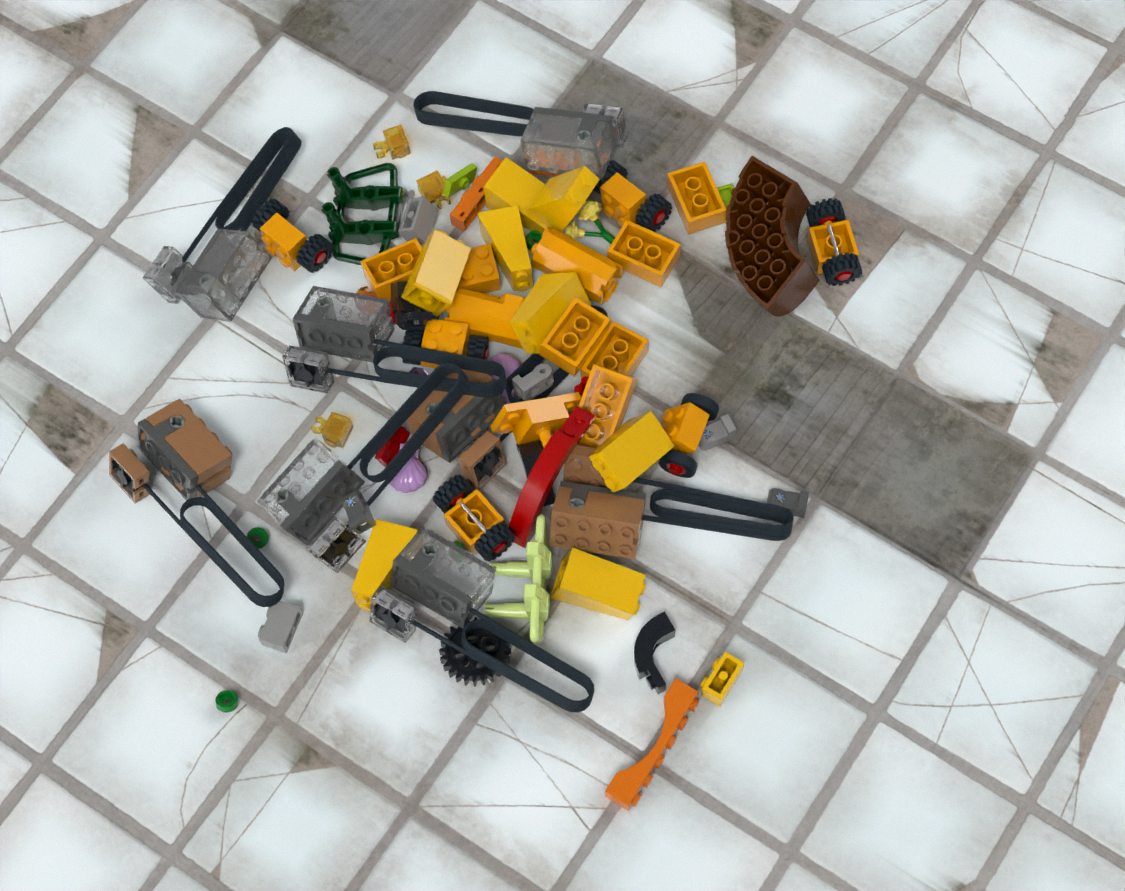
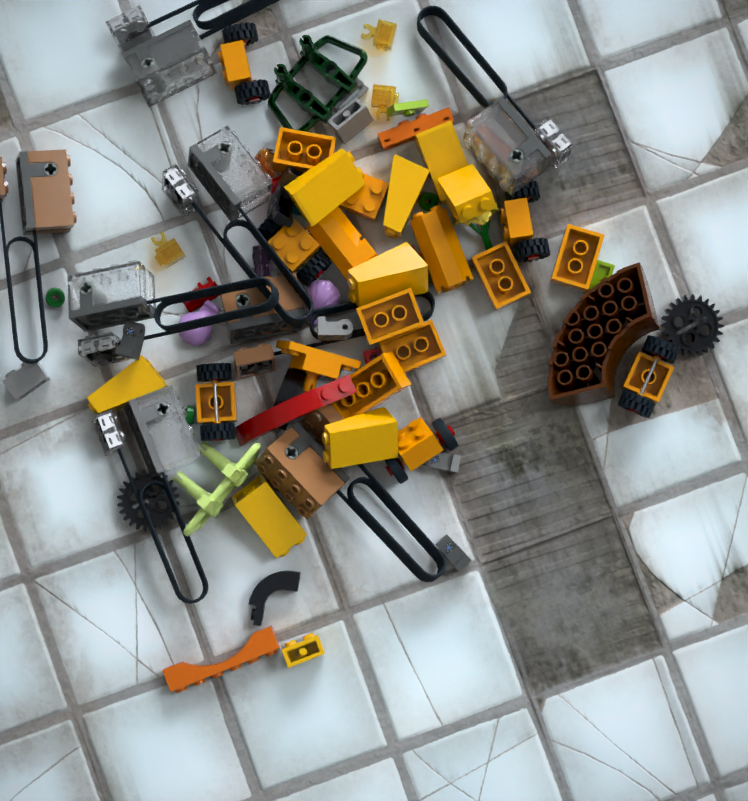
camera: 35 degrees right, 20 degrees up
none -> black gear [660,294,724,357]

